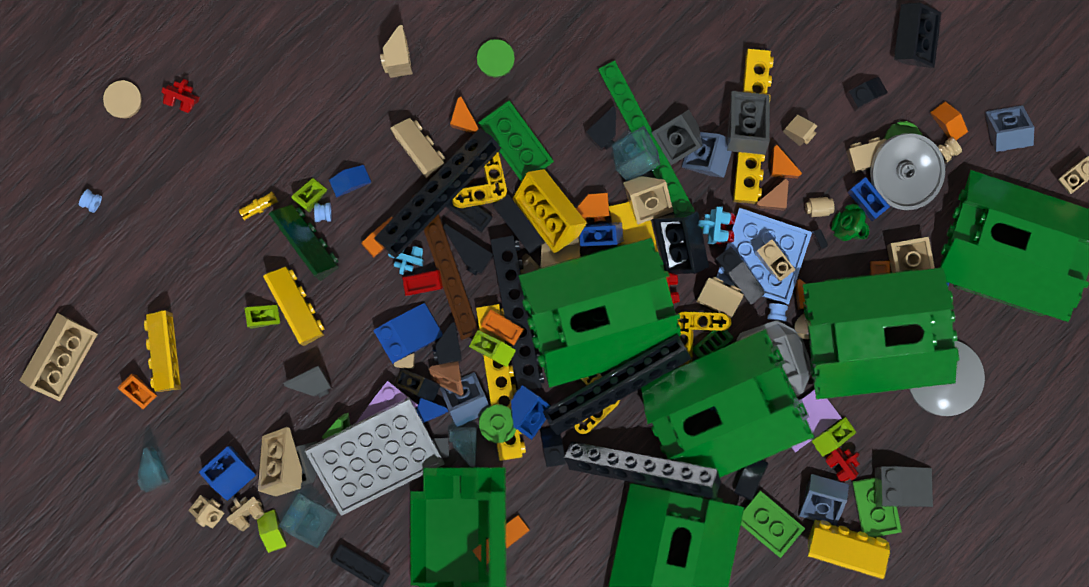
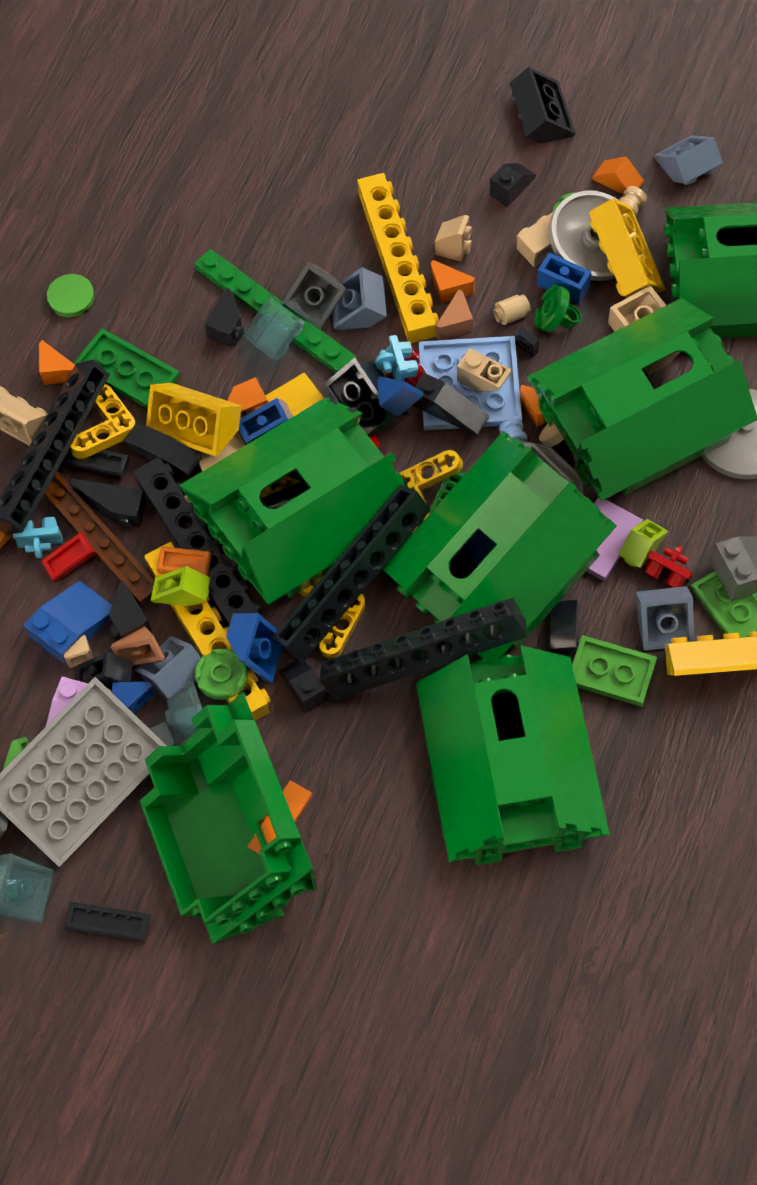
camera: 15 degrees left, 20 degrees down
tan slope [623,176,673,224] -> none
tan slope [696,277,744,318] -> none
dark grey slope [727,91,770,155] -> none
none -> blue slope [377,376,424,416]
none -> yellow slope [589,198,666,298]

